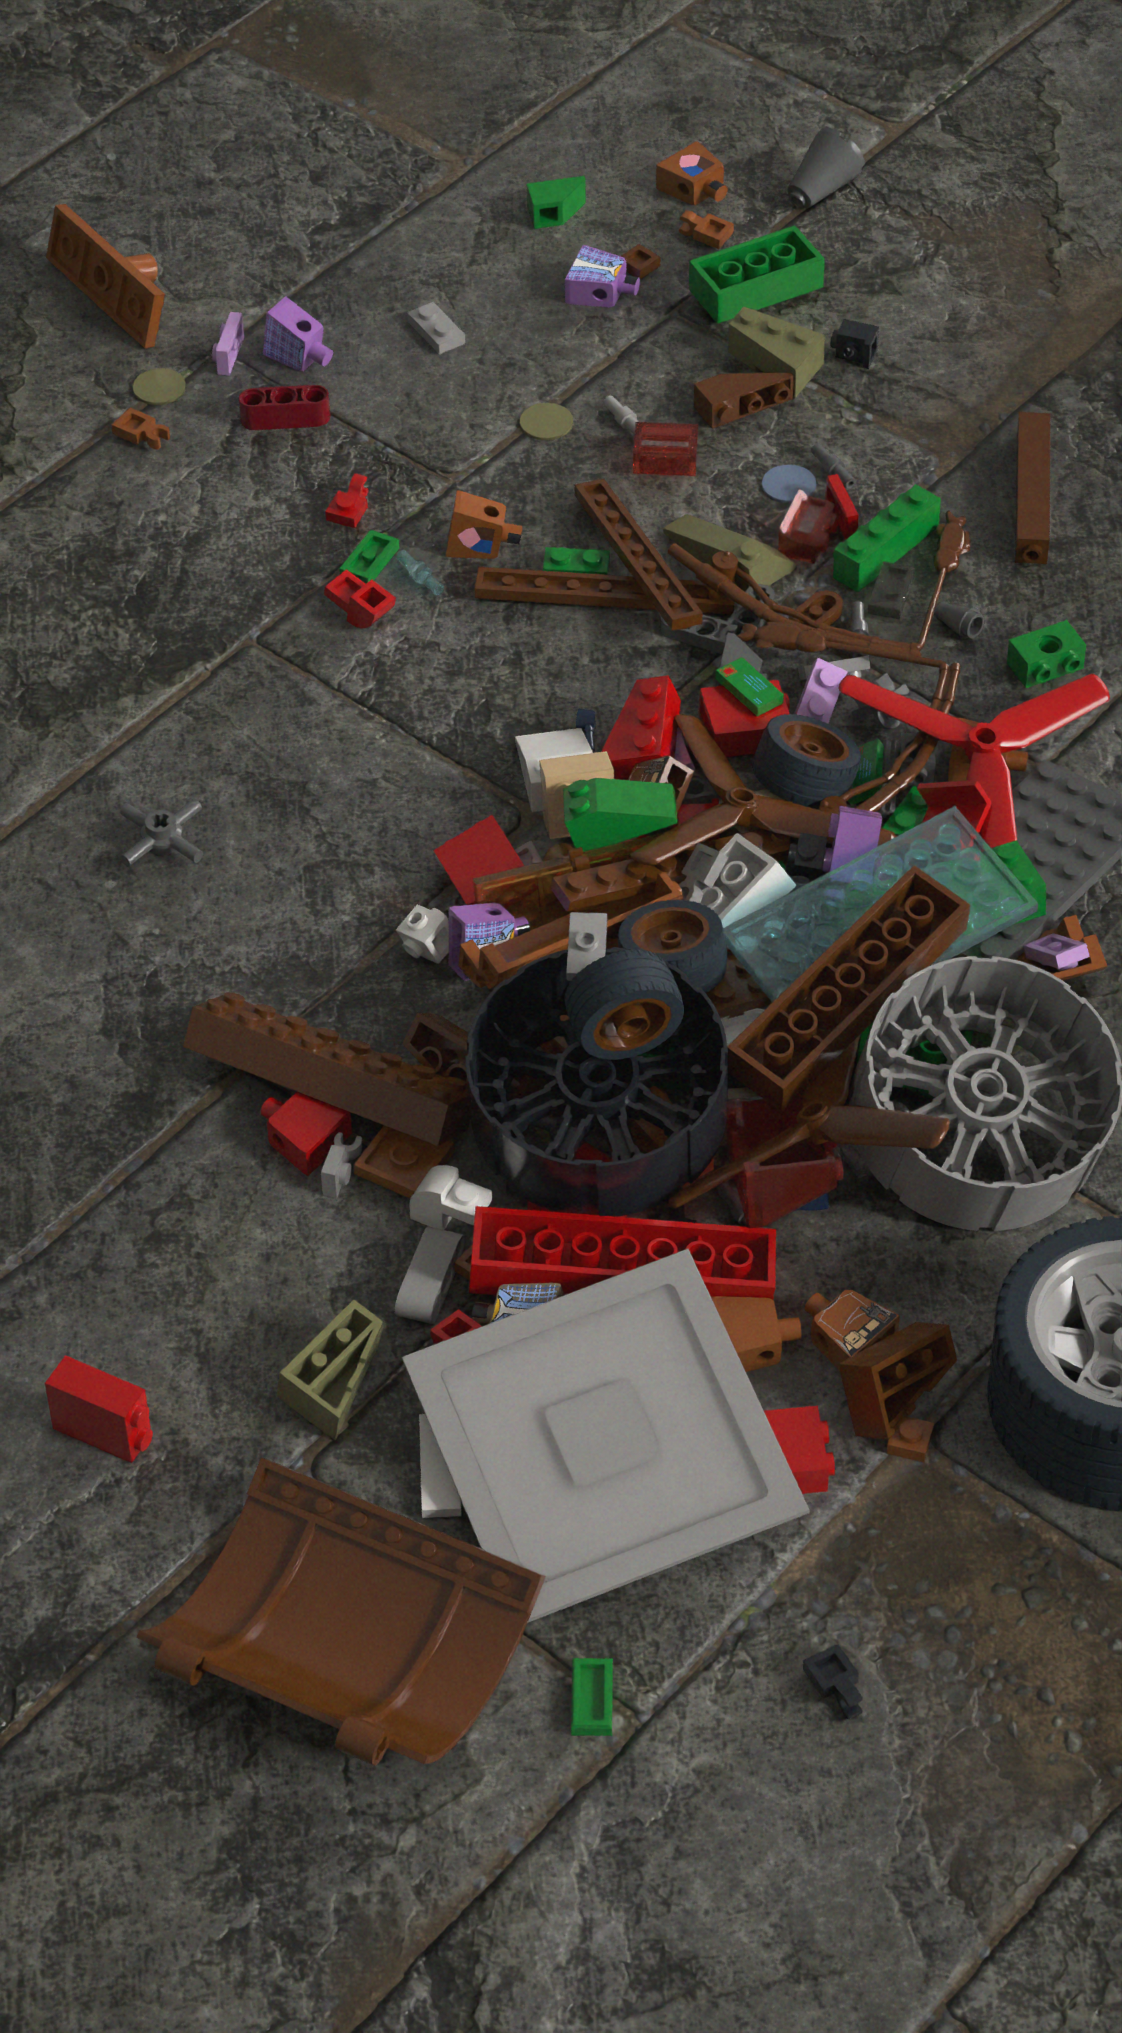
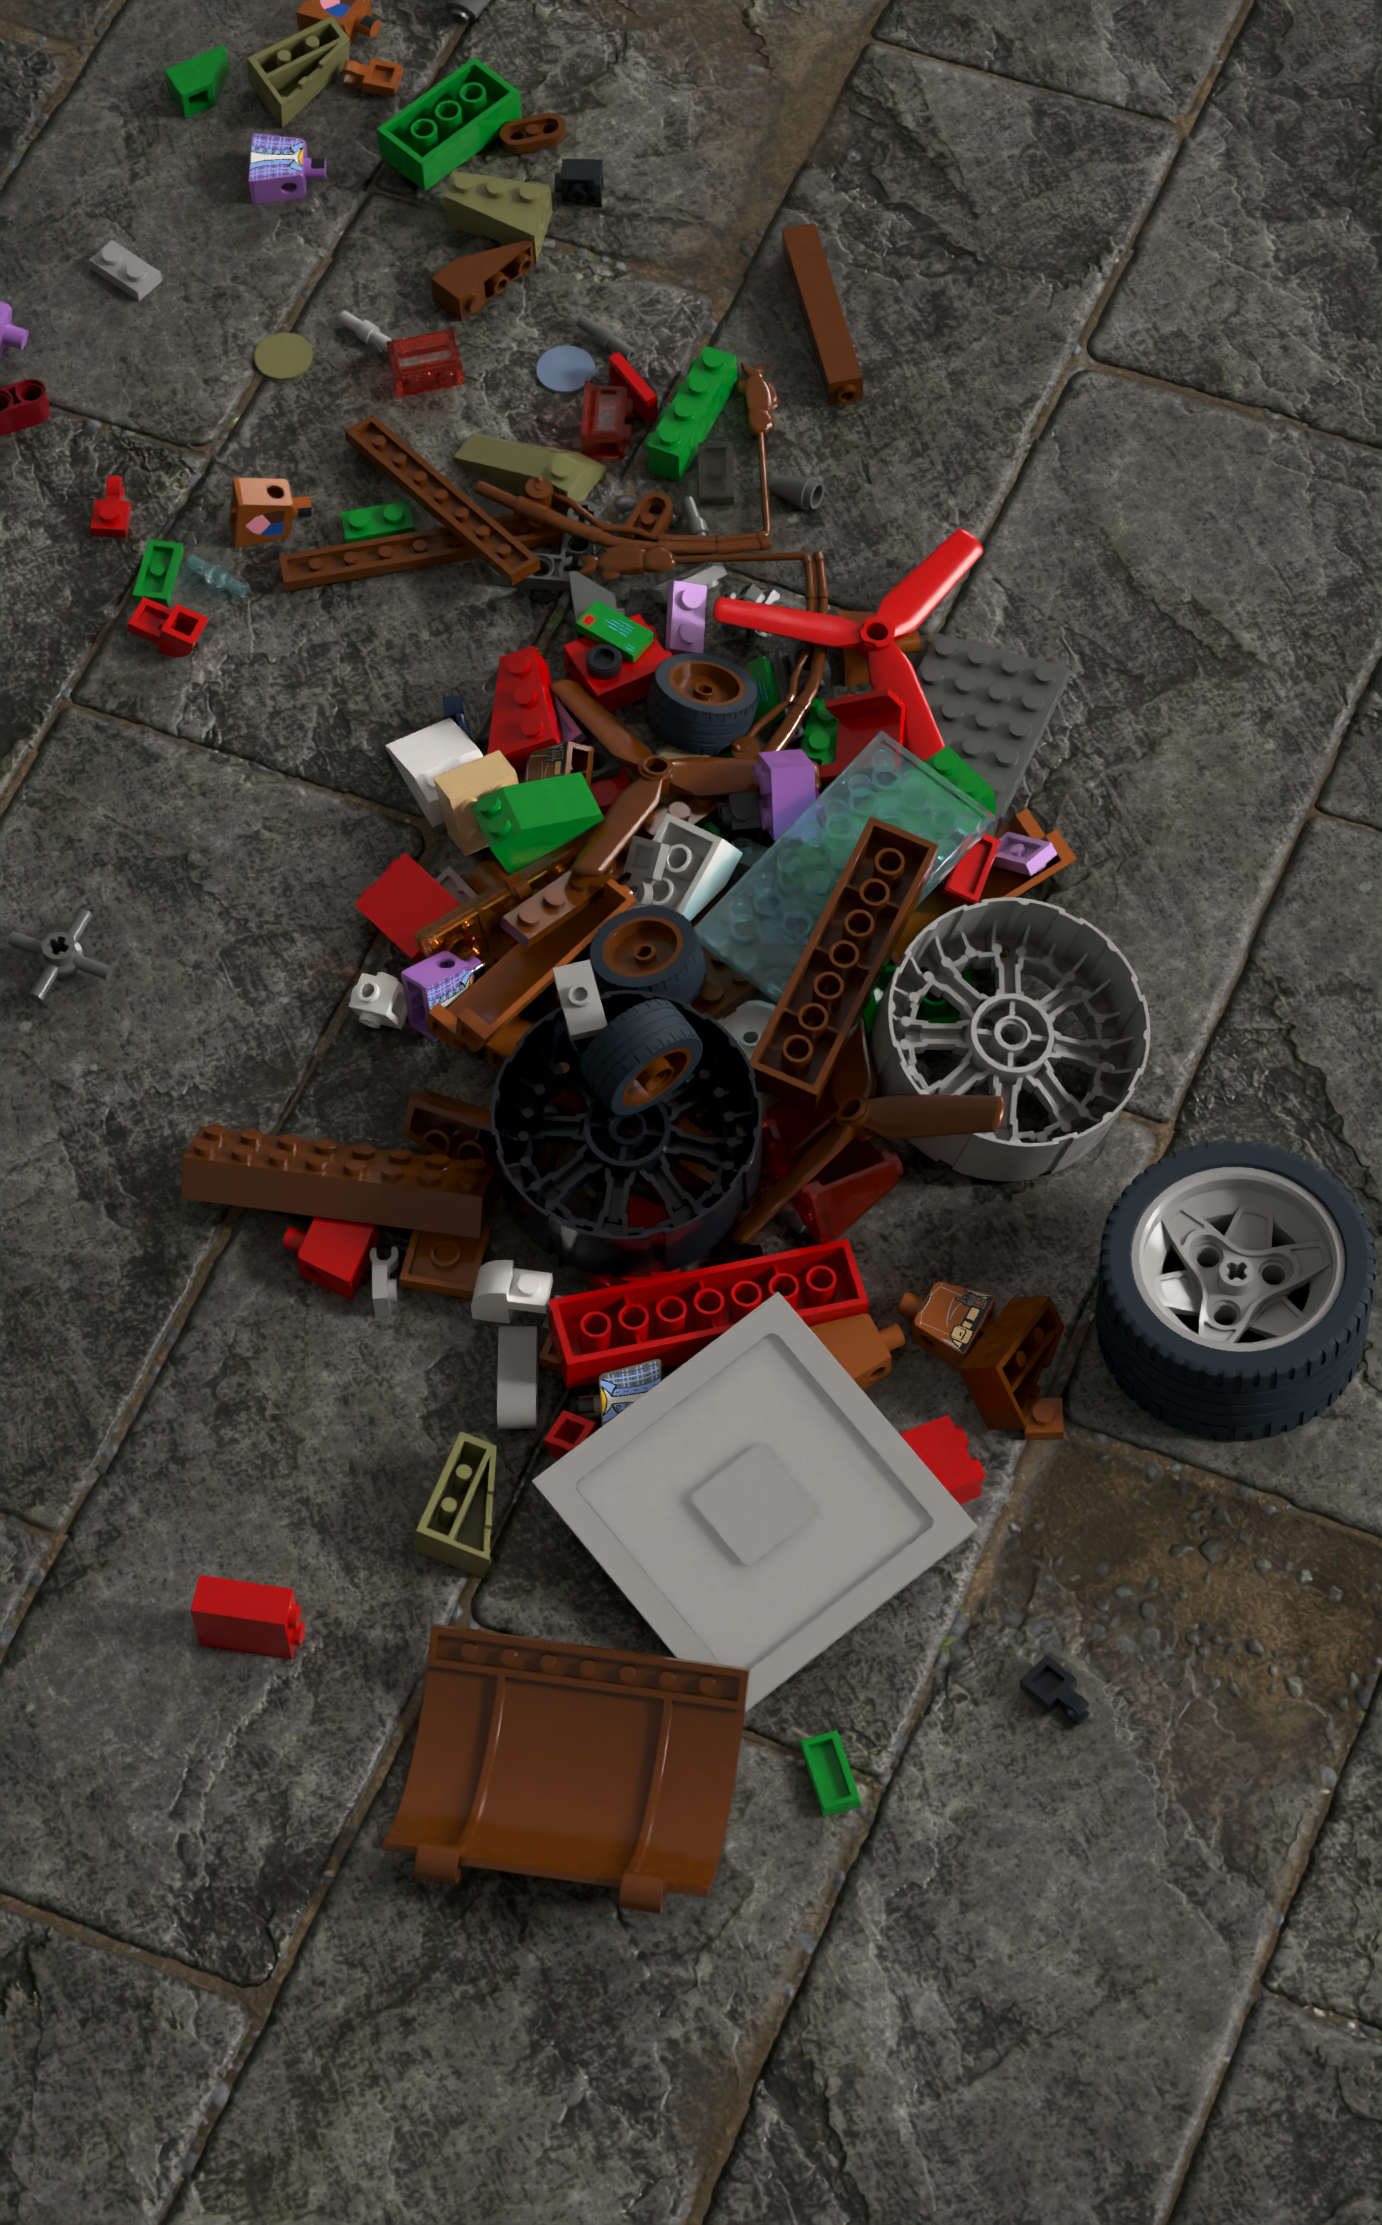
camera: 15 degrees left, 10 degrees up
white tile [419,1414,461,1518] -> none
reddish brown plate [621,244,661,280] -> none
green brick [1007,620,1086,688] -> none
none -> olive wedge [247,16,350,128]
none -> reddish brown plate [500,113,566,154]
none -> black tile [586,644,622,680]
none -> red tile [940,825,1001,906]

